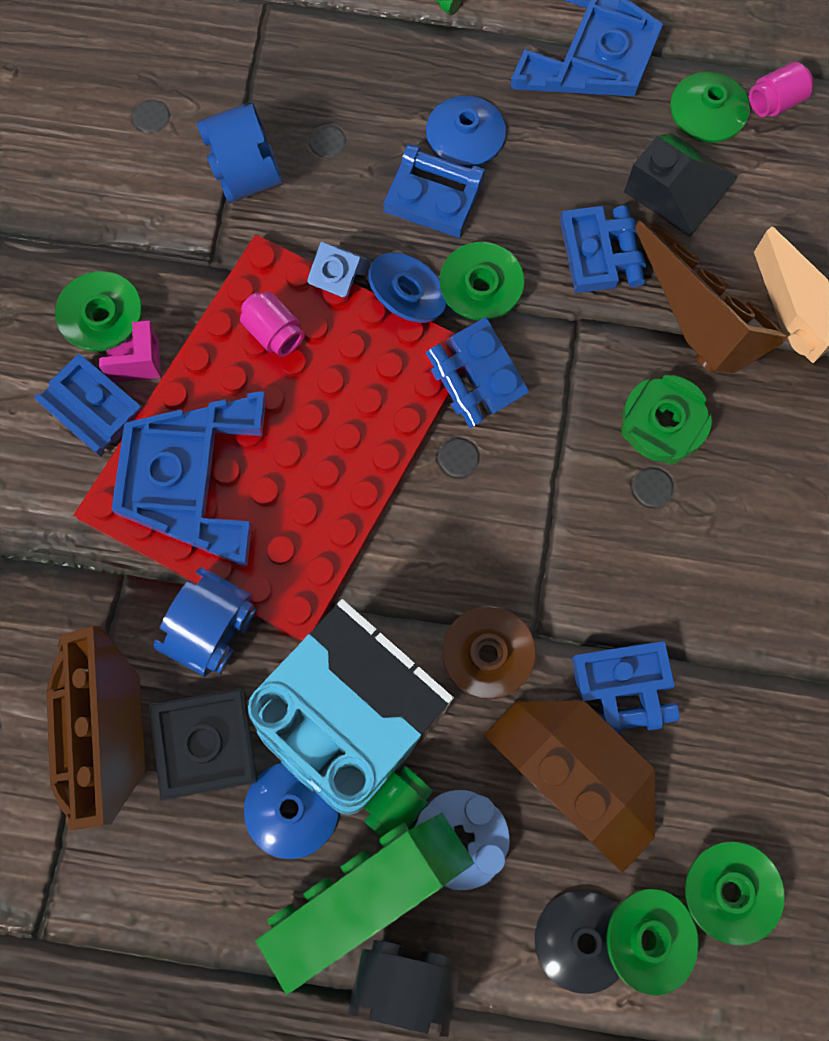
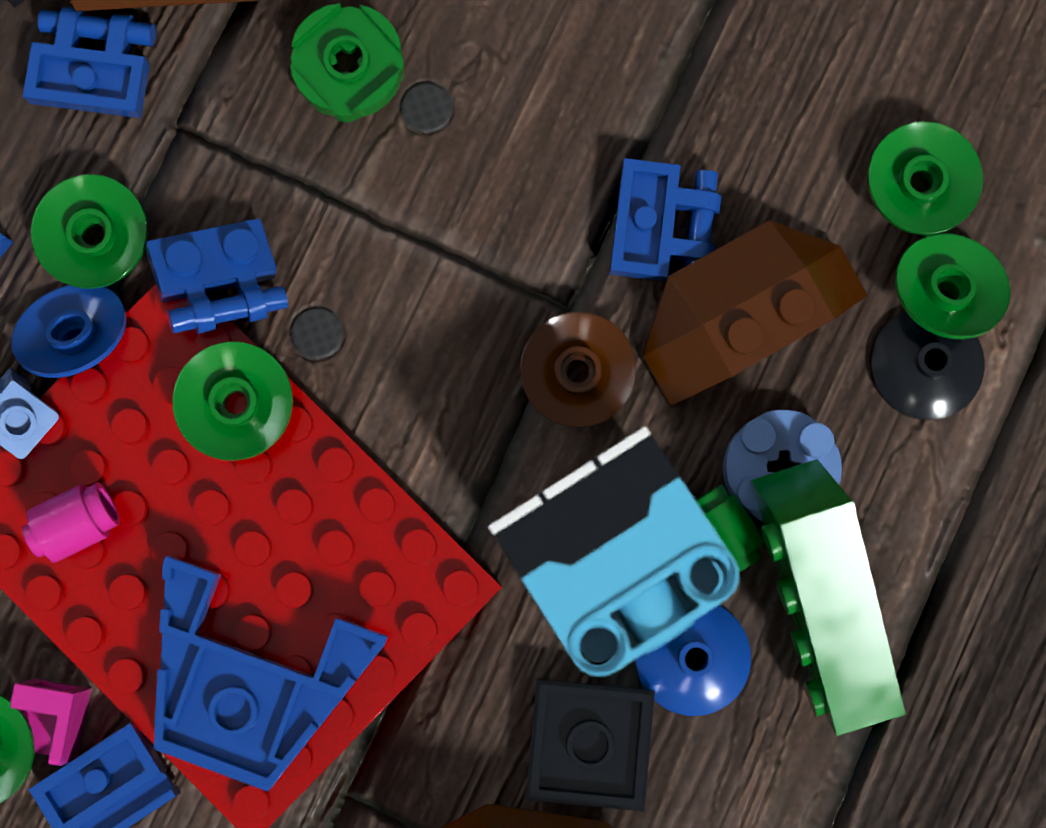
camera: 75 degrees left, 10 degrees up
blue brick [154,567,258,677] -> none
black brick [348,939,461,1037] -> none
none -> green dish [172,342,293,461]

